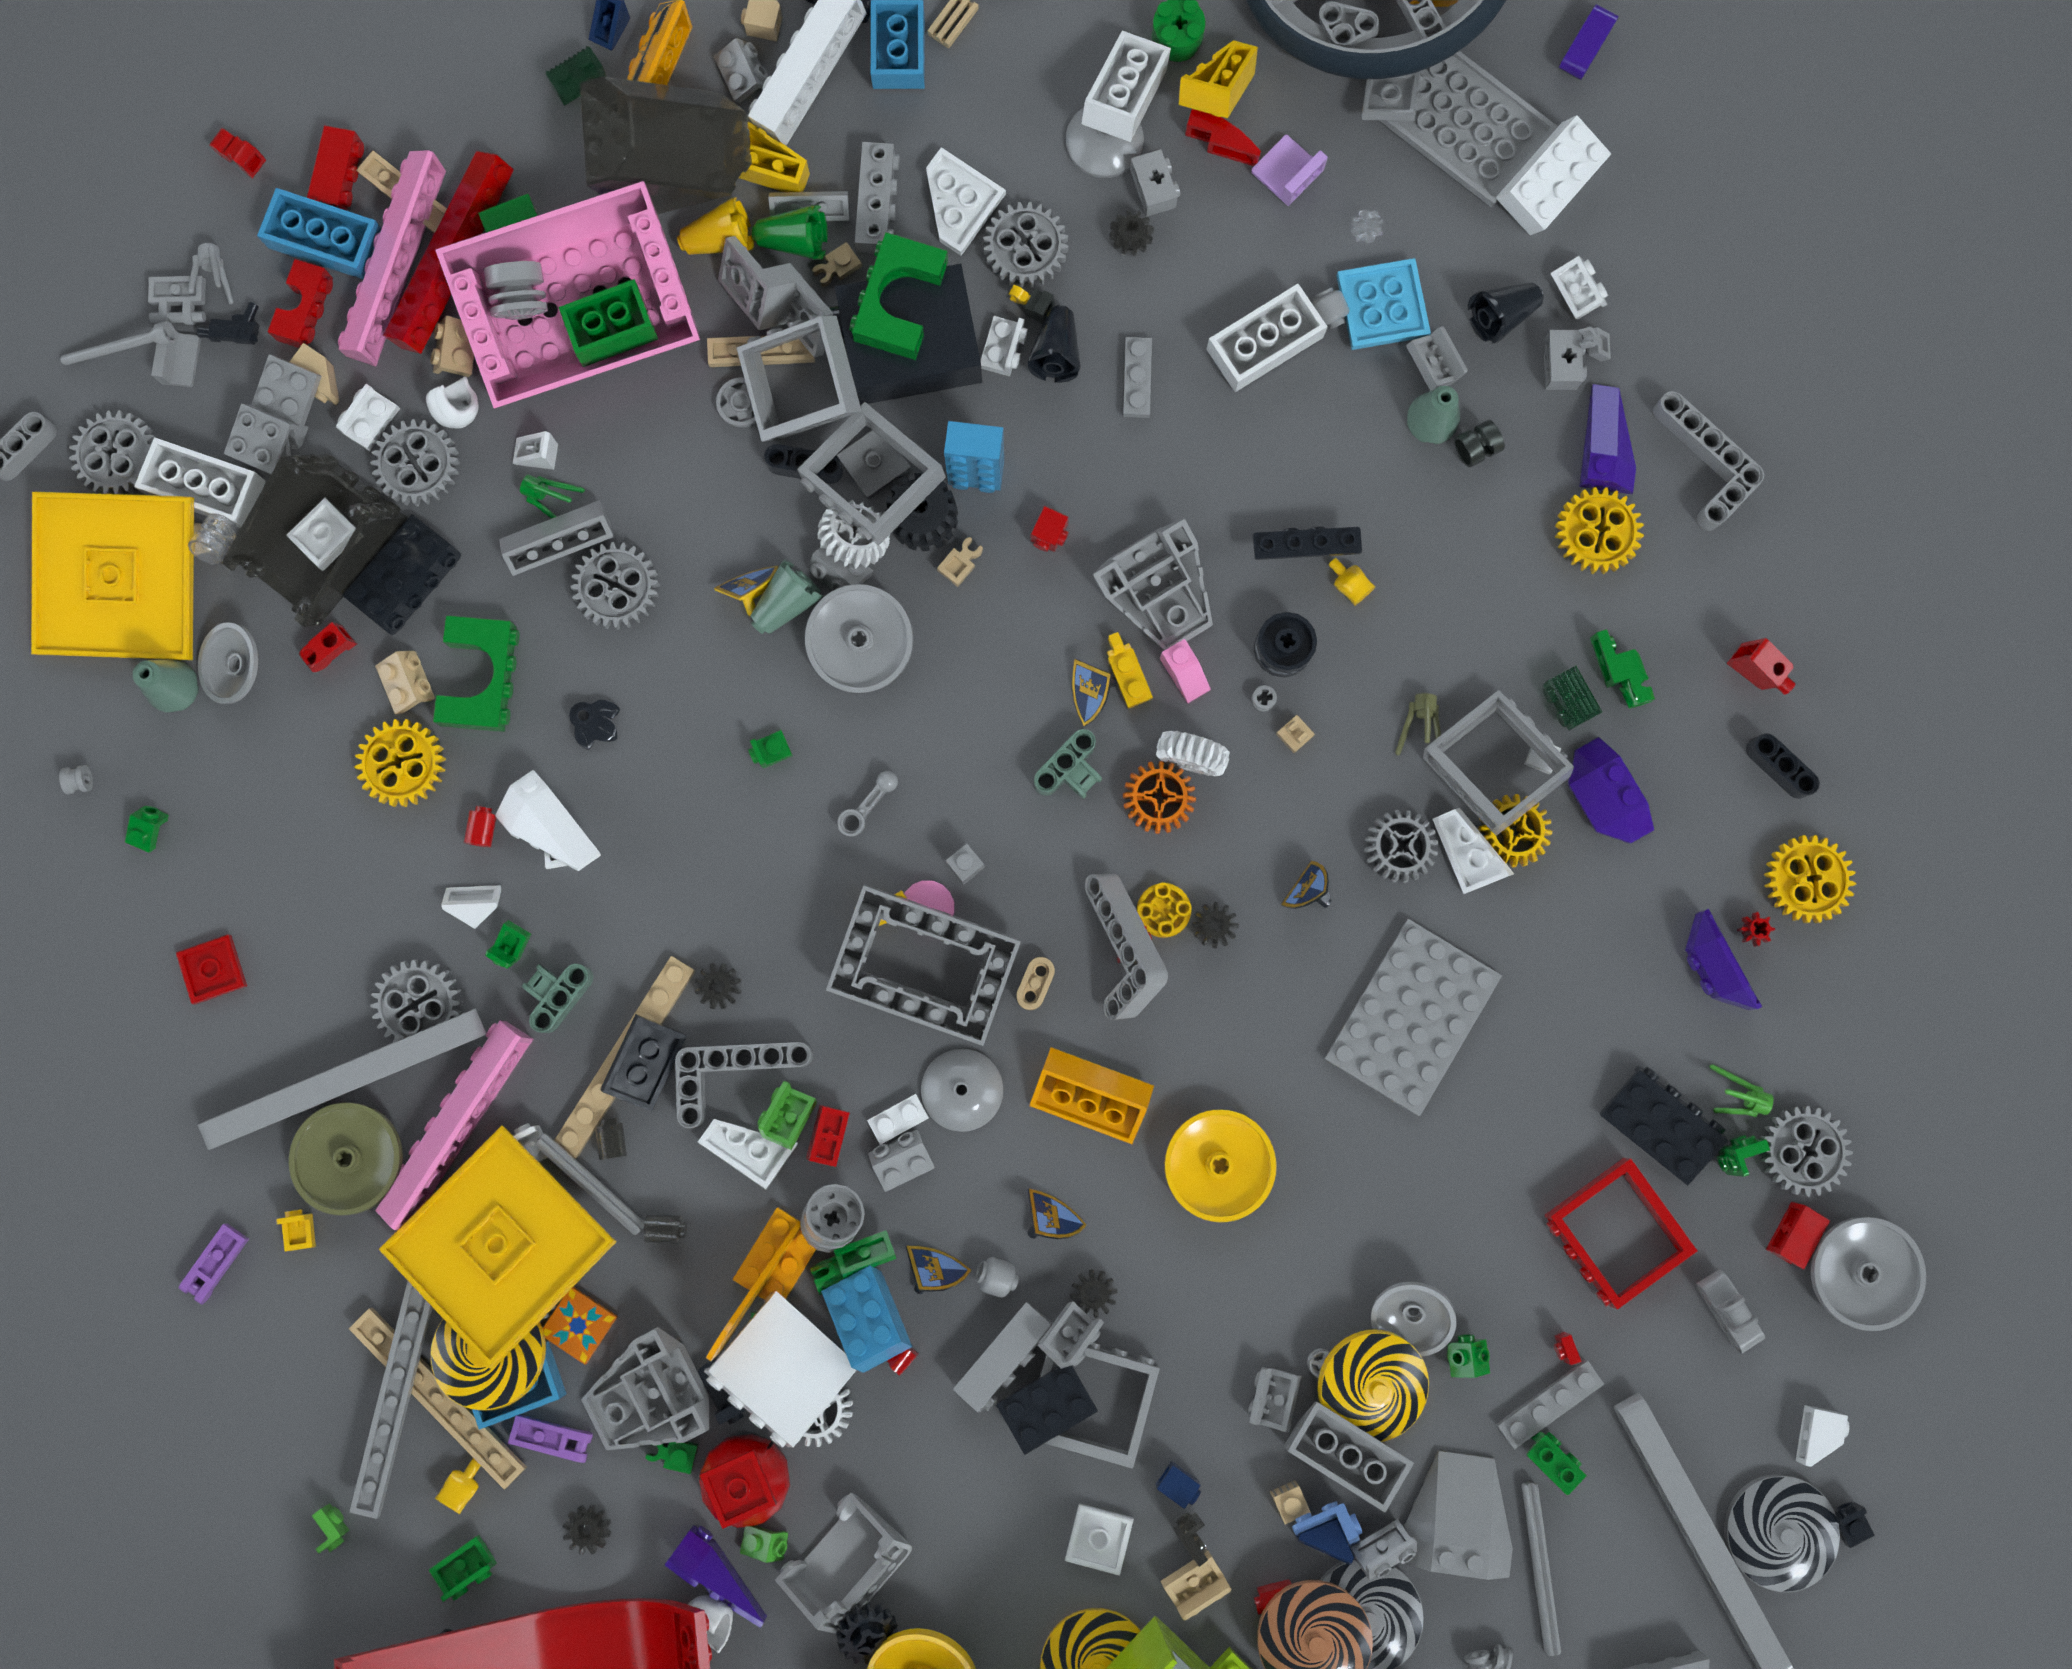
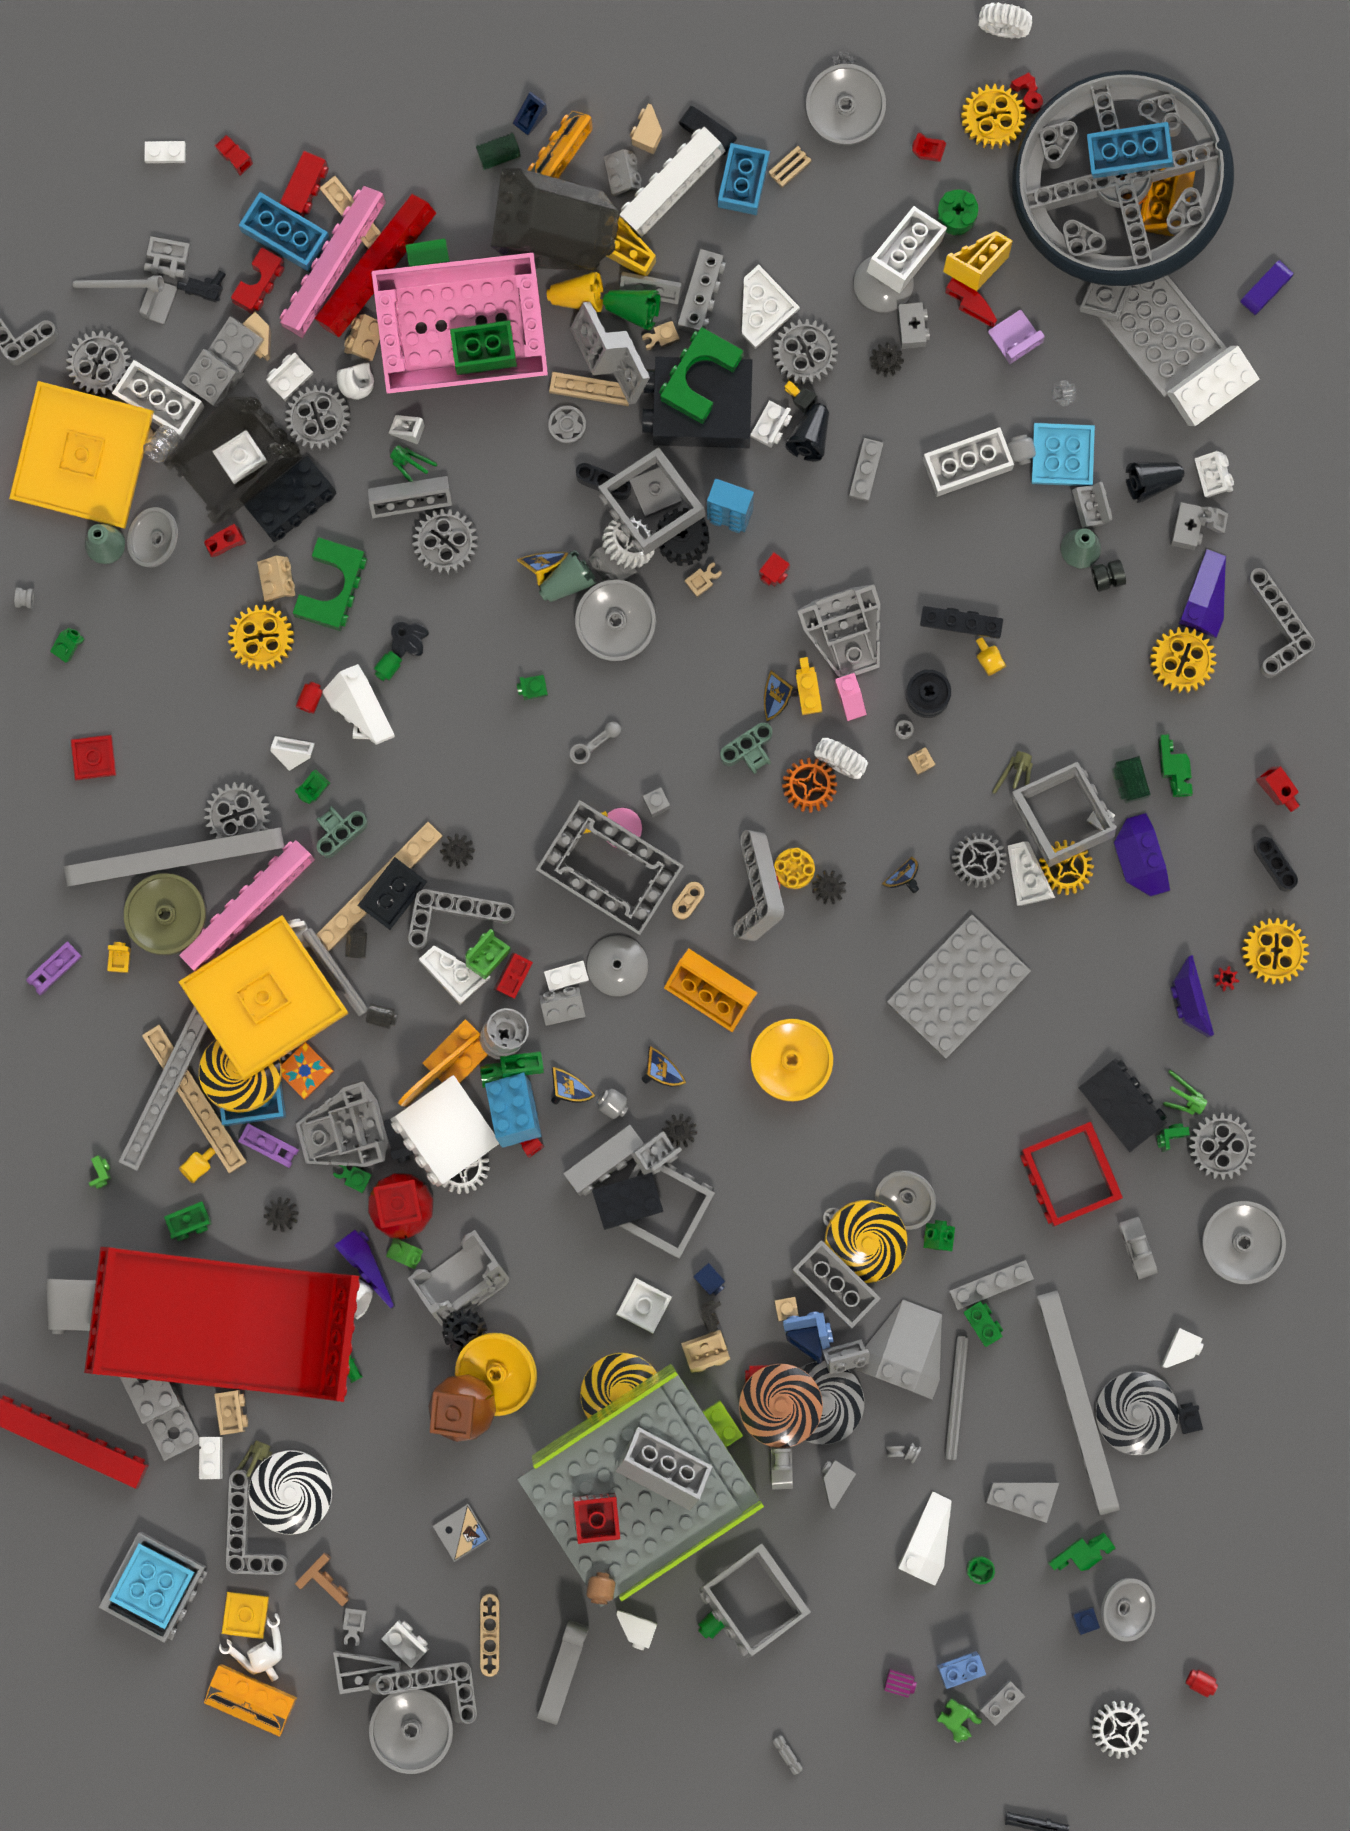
camera: 20 degrees right, 0 degrees up
light grey plant [188,243,234,304] -> none
light grey wheel [483,261,548,320] -> none
light grey window [736,312,862,442] -> none
light grey bracket [1248,1367,1301,1432] -> none
red plate [1554,1332,1582,1365] -> none
red hinge [1765,1201,1830,1269] -> none
none -> white plate [145,141,186,163]
none -> green brick [373,651,402,682]

